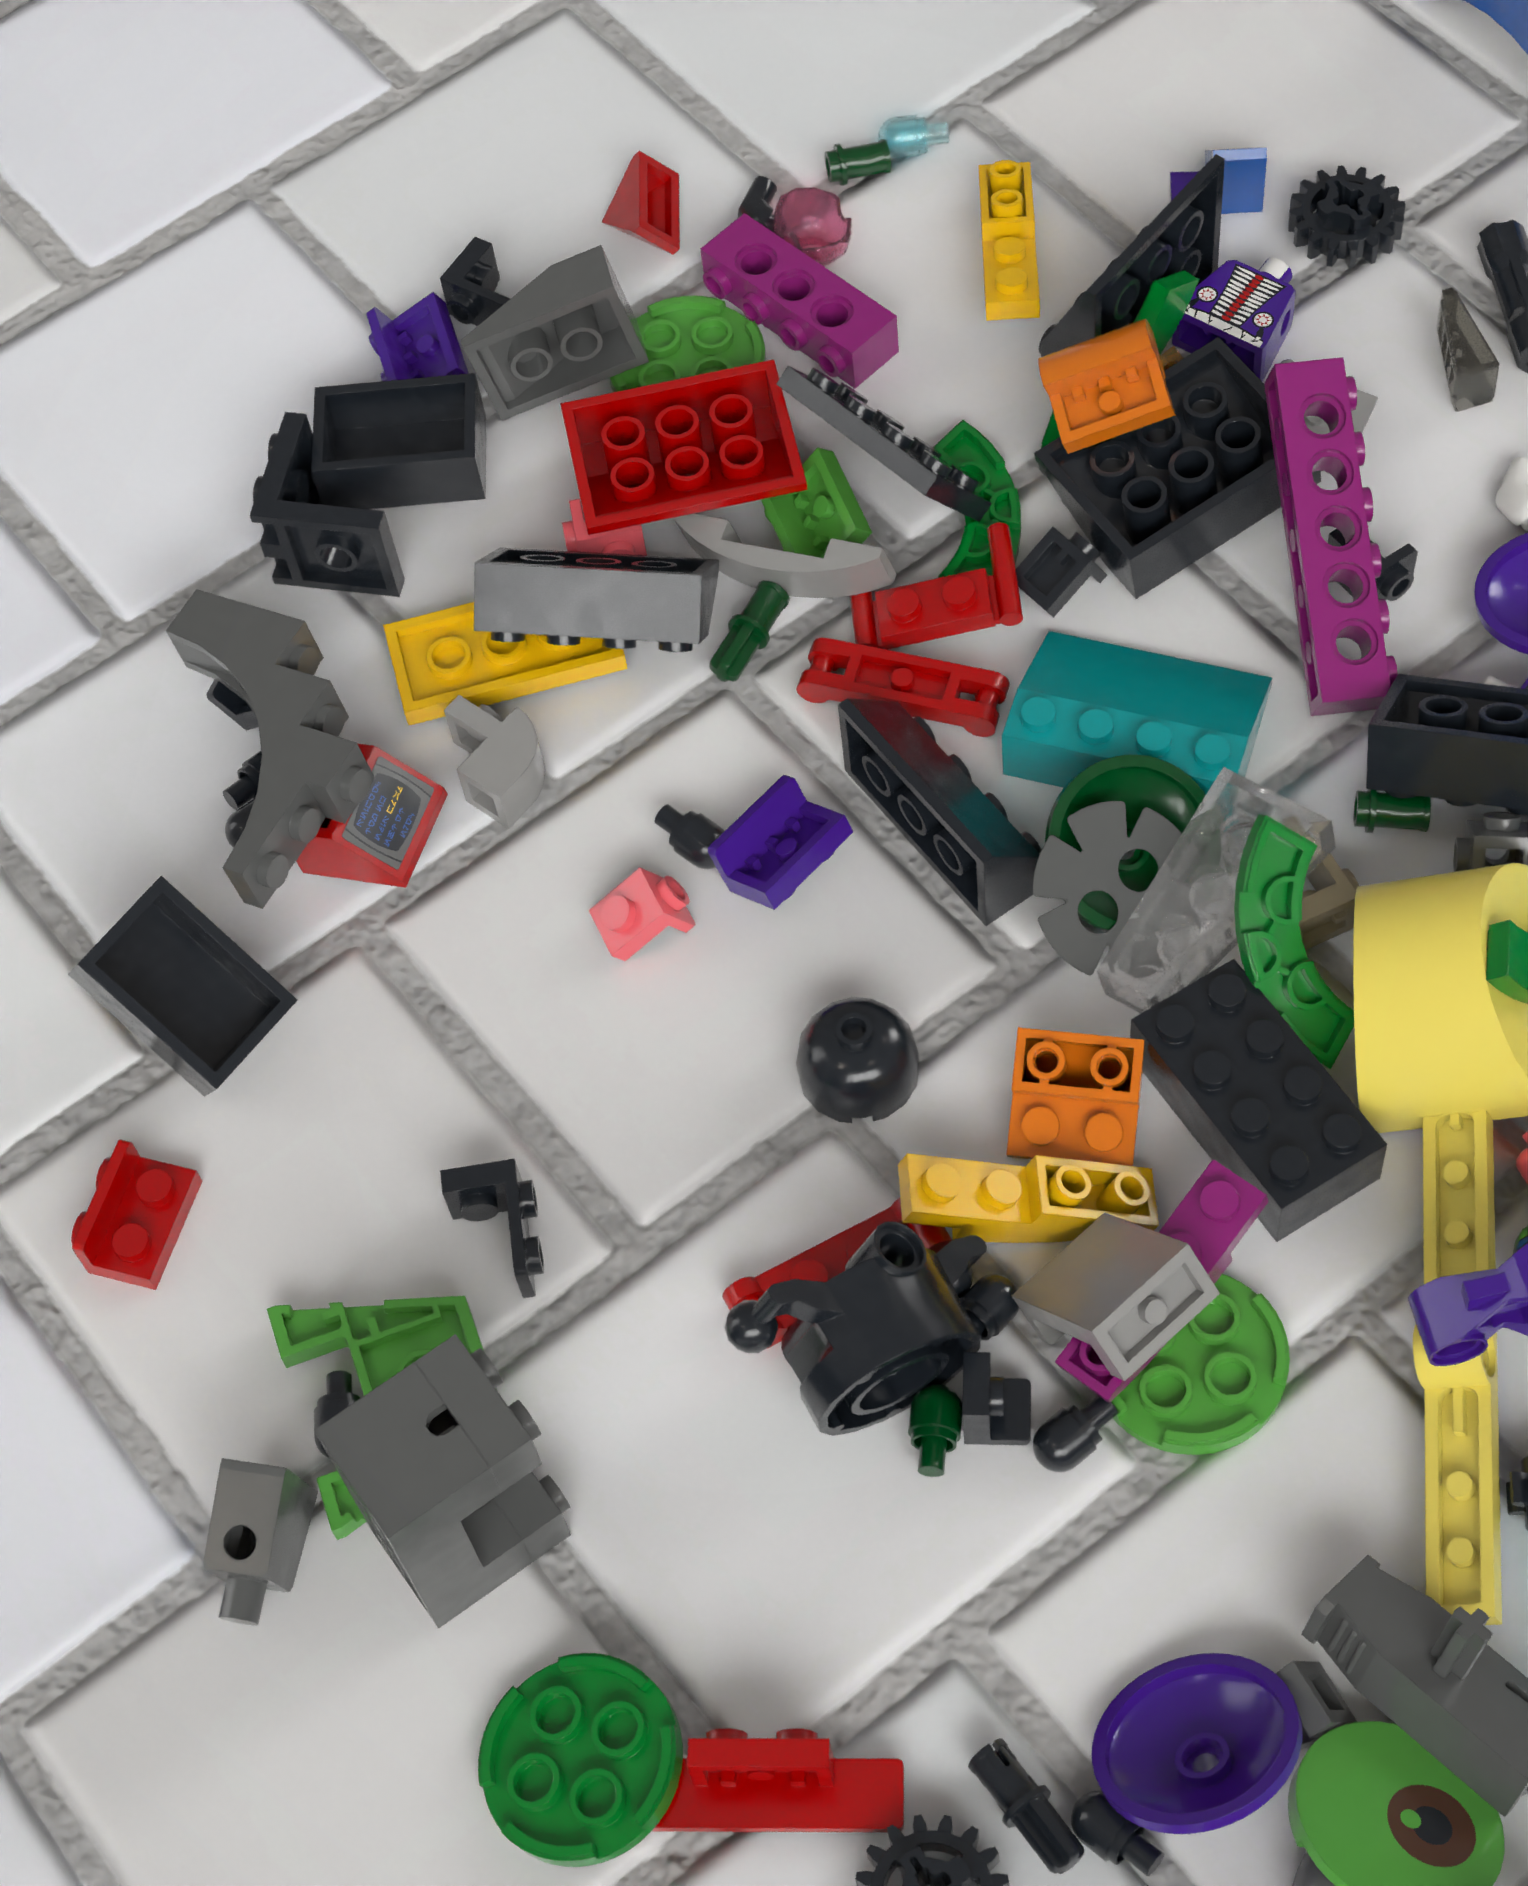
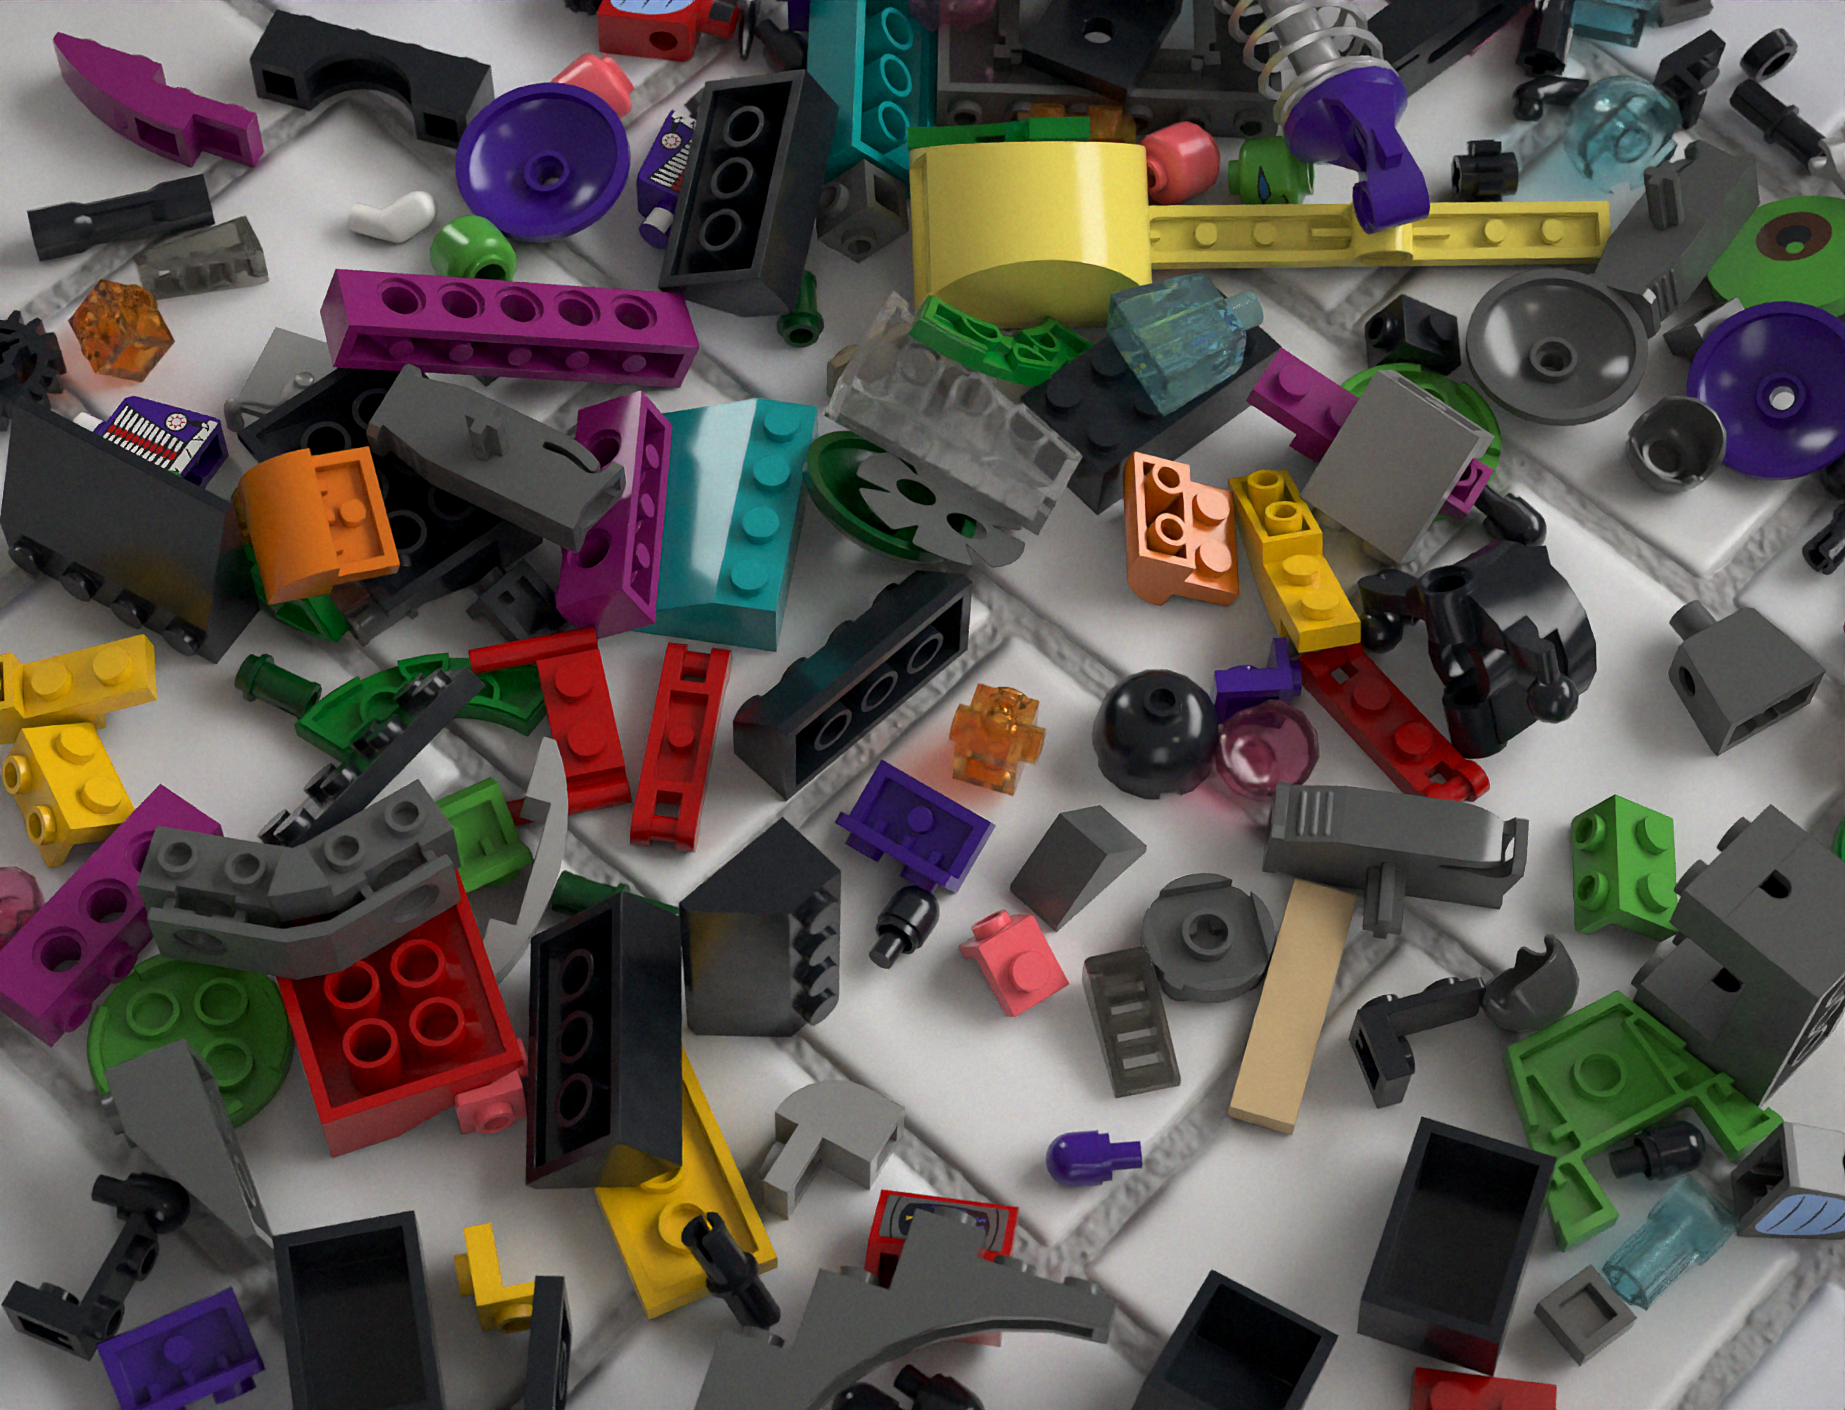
camera: 110 degrees left, 0 degrees up
none -> yellow bracket [2,722,135,868]
none -> clear orange brick [68,279,175,382]
none -> dark grey brick [137,779,461,980]
none -> dark green pin [234,653,322,720]
none -> dark grey piece [366,364,626,554]
none -> bright green head [430,215,517,281]
none -> yellow bracket [454,1222,535,1334]
none -> magenta brick [555,390,673,639]
none -> black slope [679,817,841,1037]
none -> black axle [681,1212,781,1331]
none -> clear orange brick [949,683,1047,796]
none -> dark grey slope [1010,805,1147,932]
none -> dark purple cylinder [1046,1130,1142,1187]
none -> clear smoke slope [1081,946,1181,1099]
none -> clear light blue torso [1106,272,1264,416]
none -> dark grey plate [1140,873,1275,1003]
none -> dark purple bracket [1209,637,1302,725]
none -> clear pink hair [1214,700,1320,802]
none -> tan tile [1227,878,1358,1135]
none -> dark grey piece [1262,781,1529,939]
none -> black piece [1357,1116,1557,1377]
none -> black bracket [1364,294,1462,376]
none -> dark grey dish [1465,268,1648,426]
none -> dark grey hair [1480,934,1580,1033]
none -> dark grey plate [1534,1264,1637,1366]
none -> bright green bracket [1571,794,1679,942]
none -> clear light blue piece [1602,1173,1741,1311]
none -> dark grey hair [1626,395,1727,492]
none -> dark grey torso [1668,600,1825,756]

